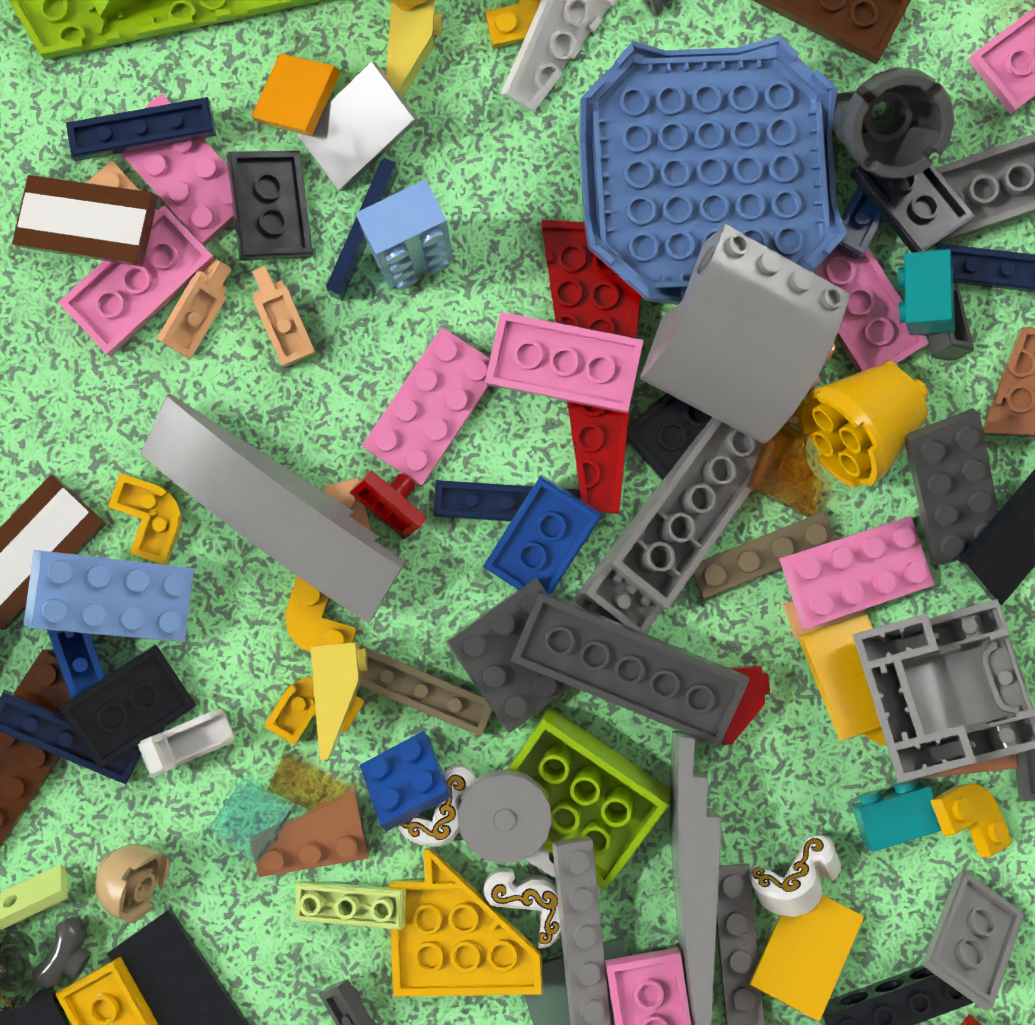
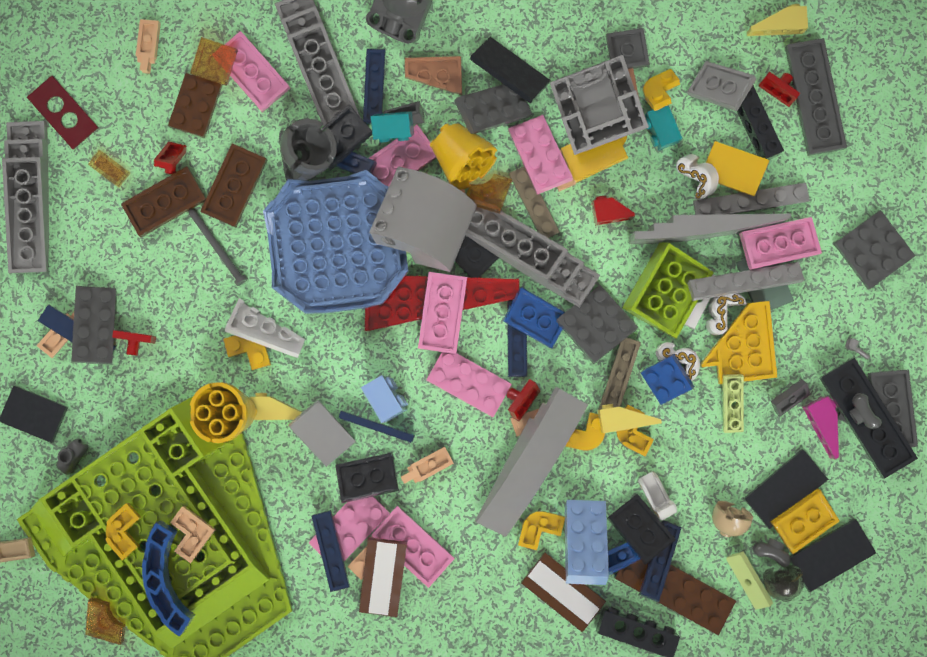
camera: 90 degrees left, 0 degrees up
light nougat hinge [157,259,232,359] -> none
clear light blue piece [209,777,293,864] -> none
light orange tile [251,53,340,137] -> none
nougat wing [251,786,369,877] -> none
clear orange tile [267,755,350,810] -> none
light grey wheel [458,769,552,864] -> none
dark grey plate [511,590,750,747] -> none

